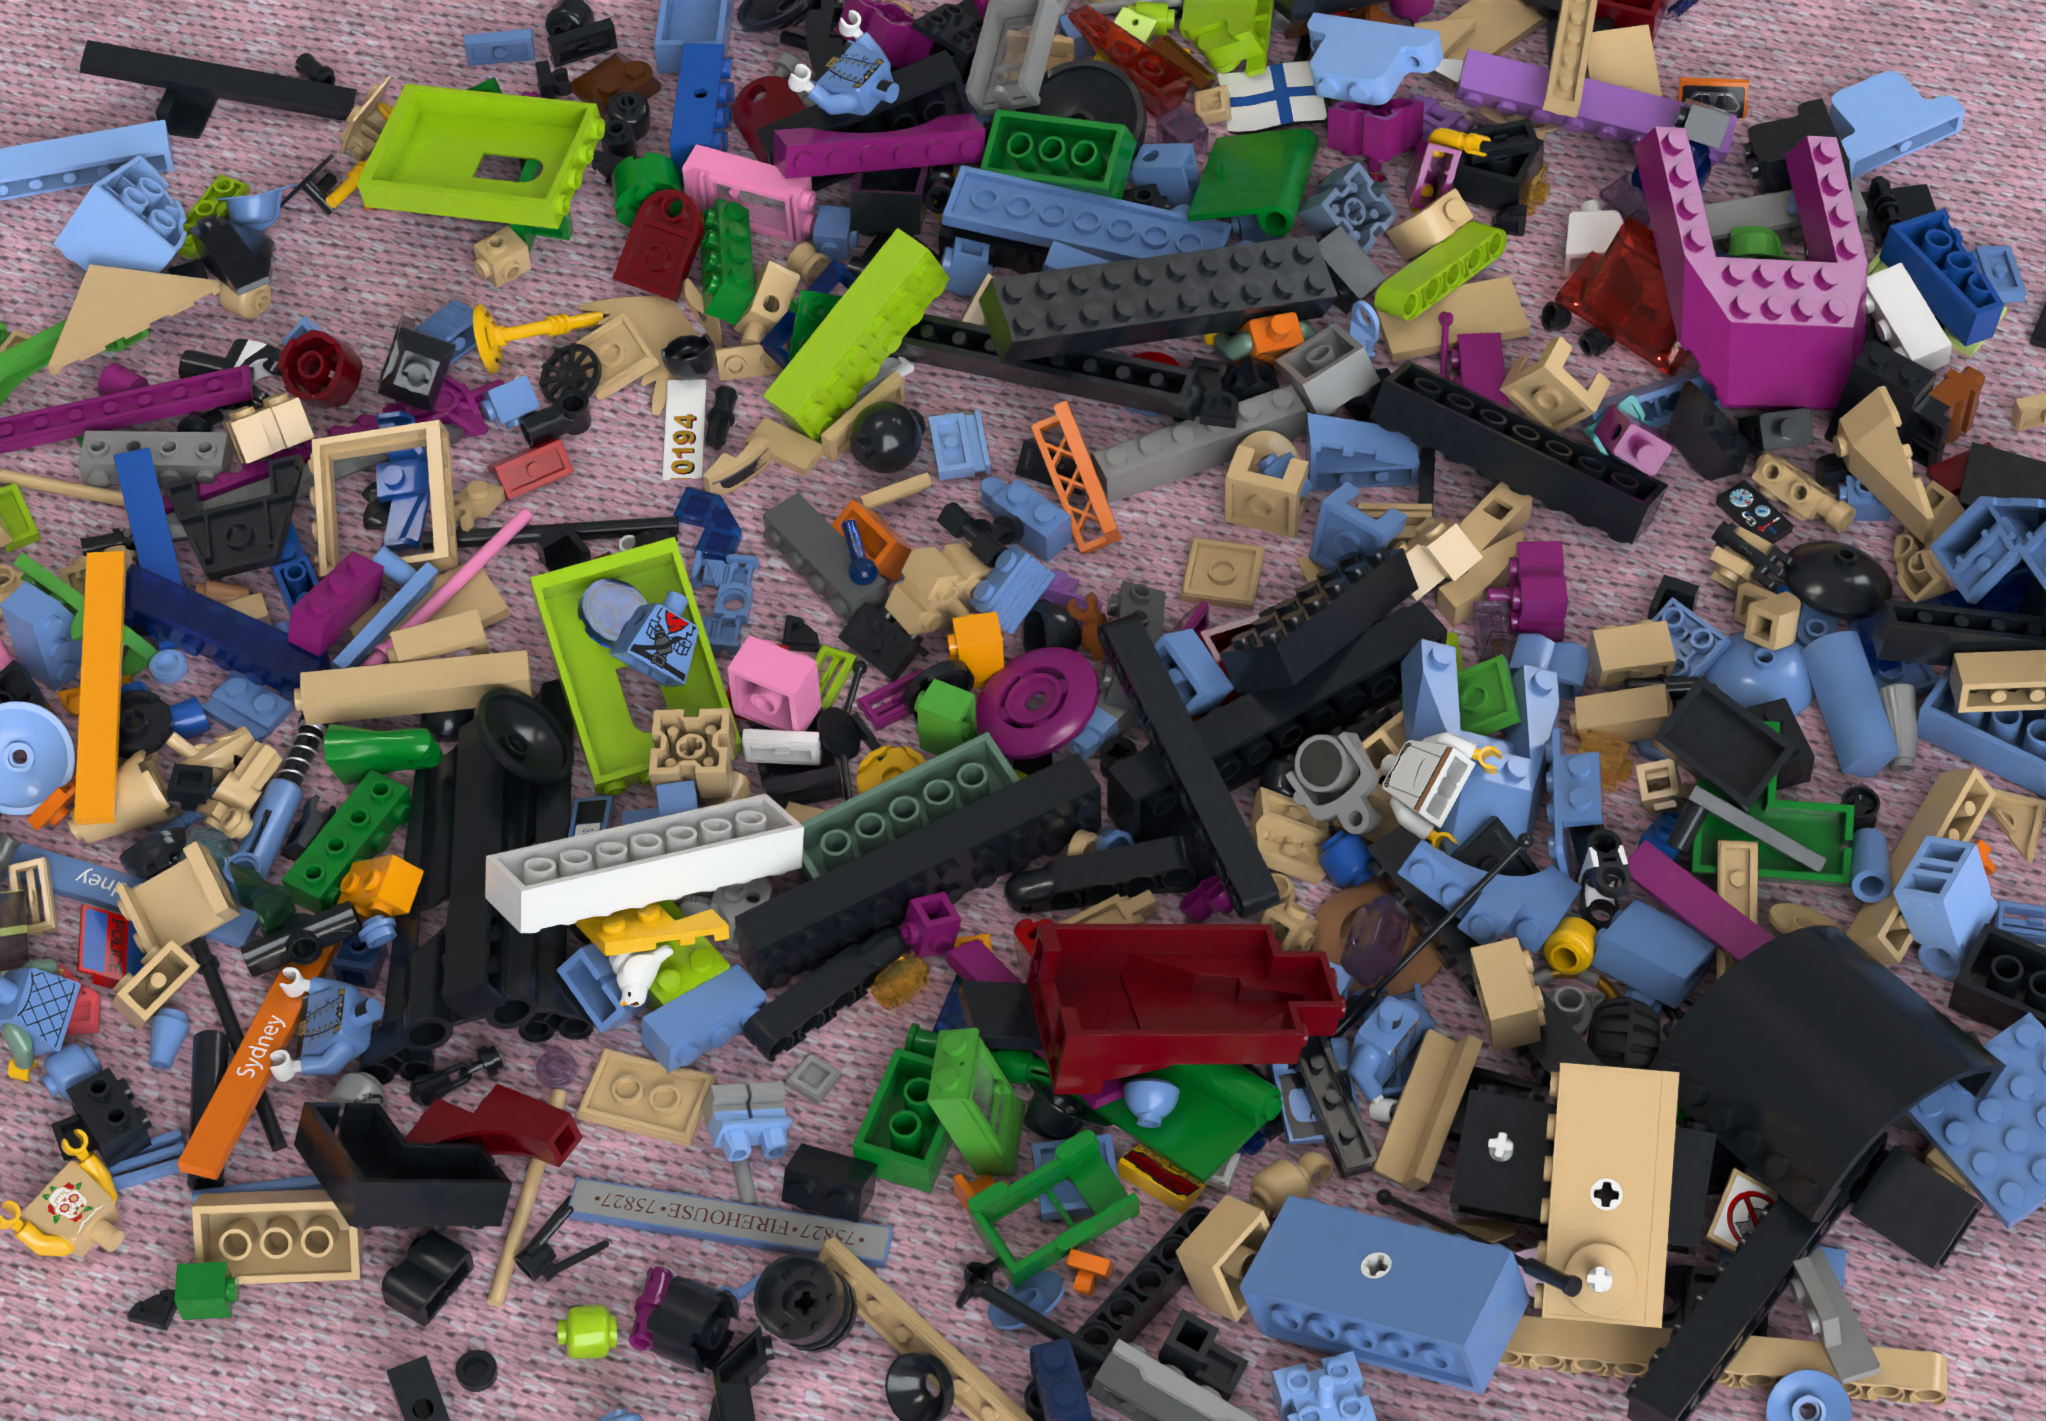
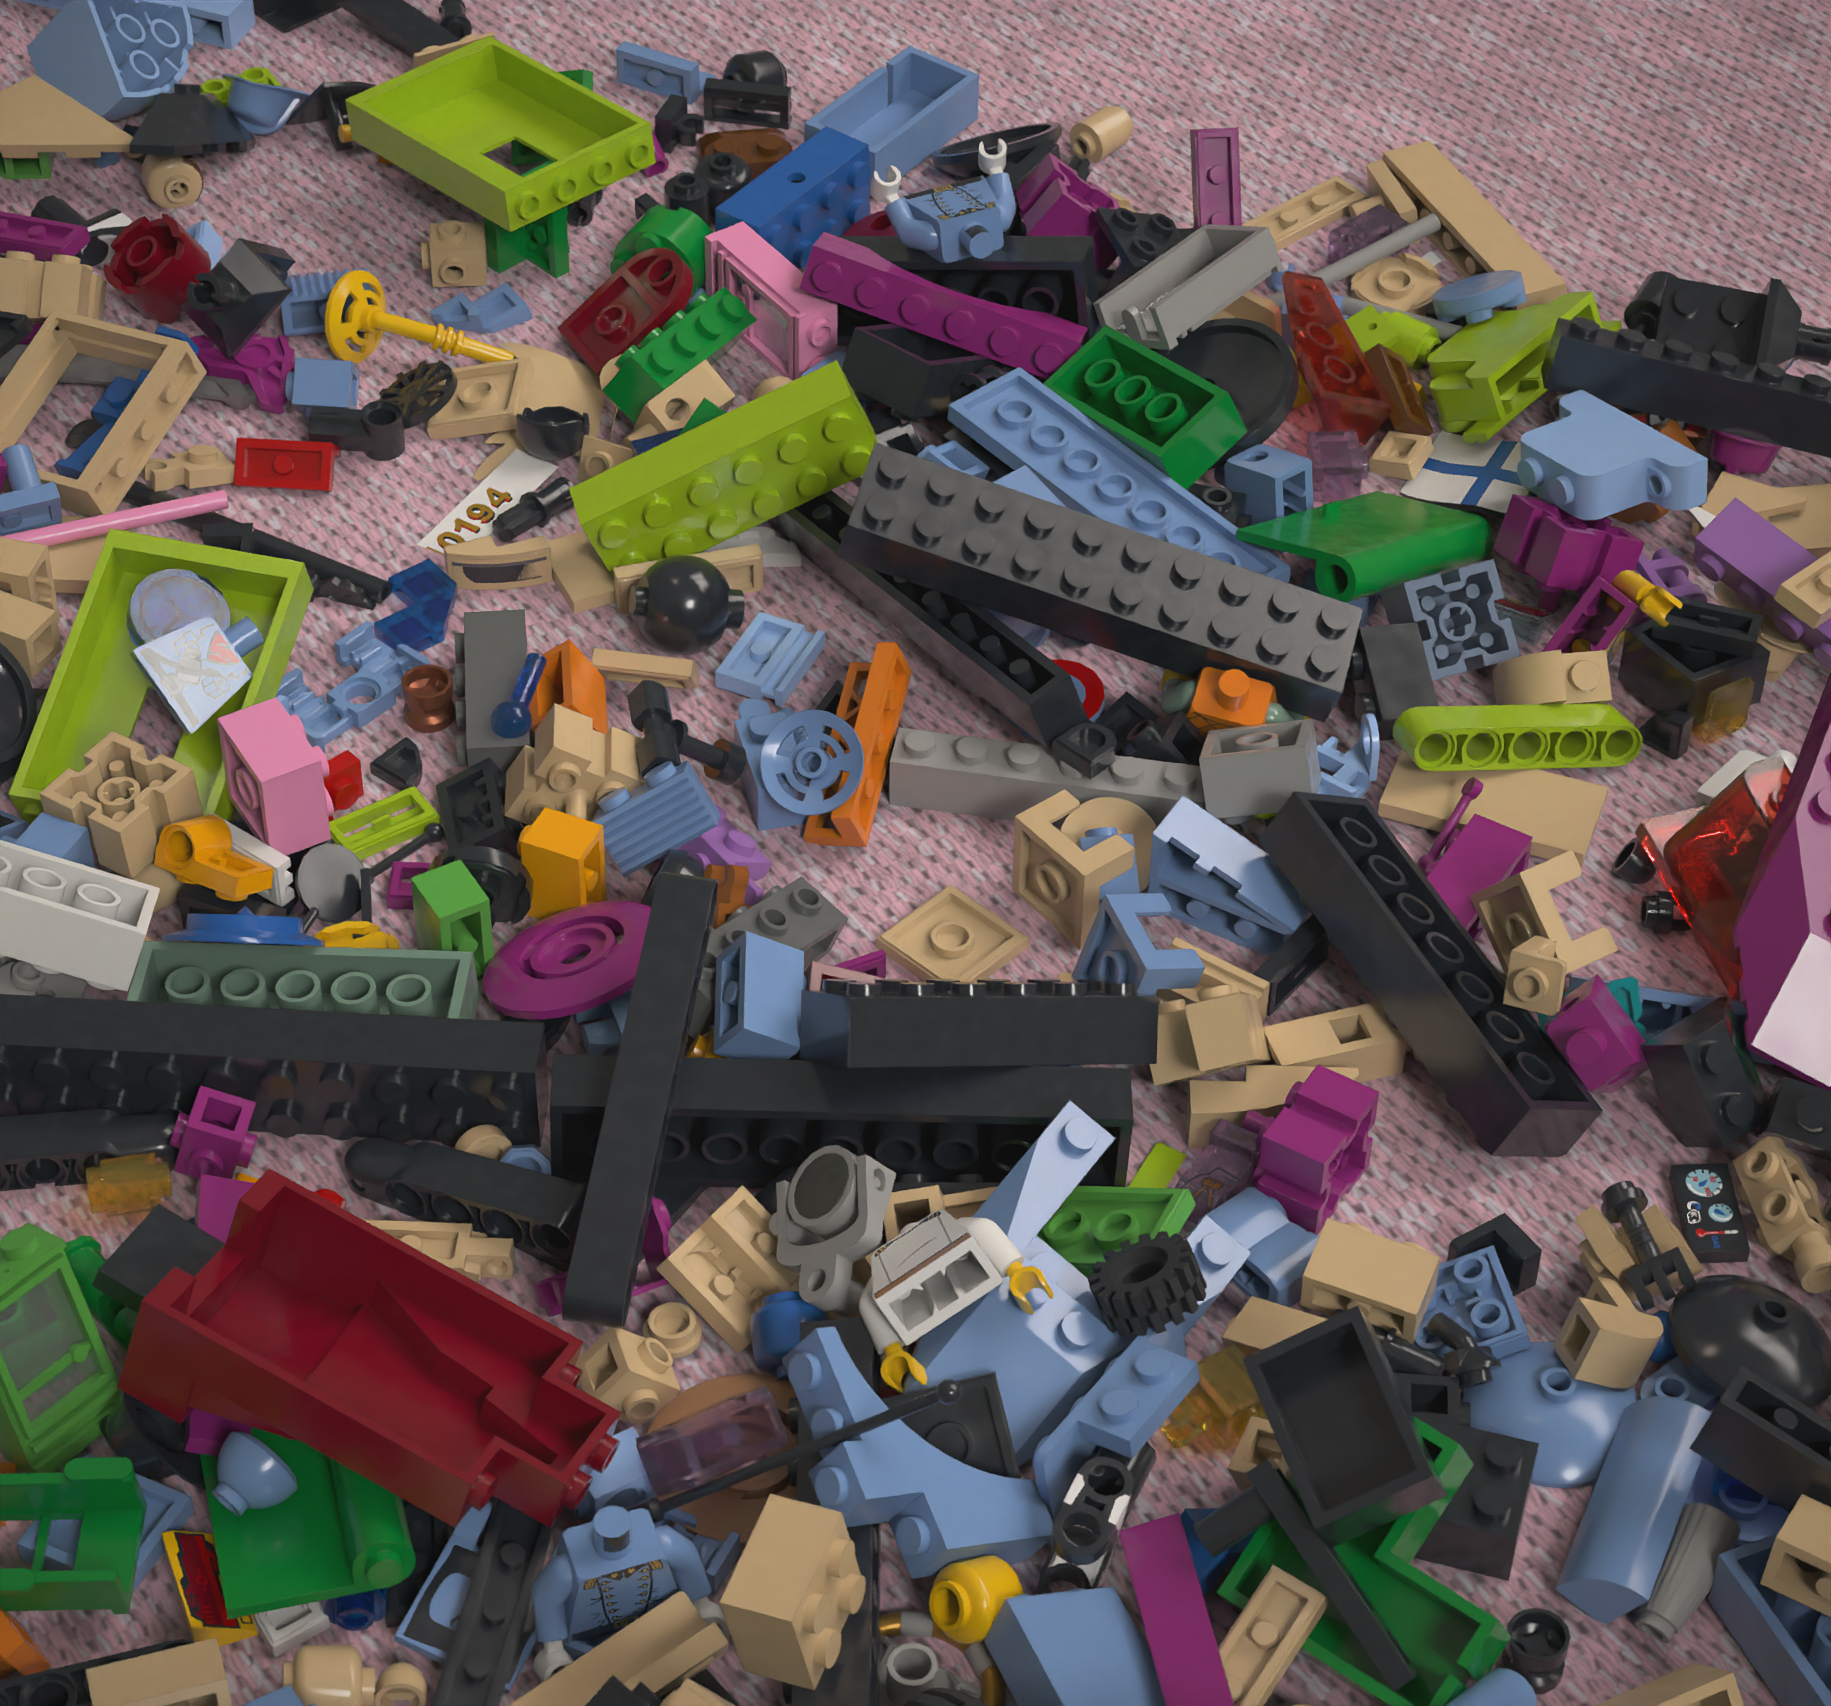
camera: 30 degrees right, 10 degrees down
none -> light orange plate [154,814,274,901]
none -> blue piece [162,906,325,947]
none -> copper wheel [401,664,455,733]
none -> medium blue slope [430,282,533,334]
none -> medium blue dish [760,707,864,816]
none -> black tyre [1088,1232,1207,1338]
none -> black plate [1427,1312,1502,1389]
none -> tan bracket [1503,935,1567,1016]

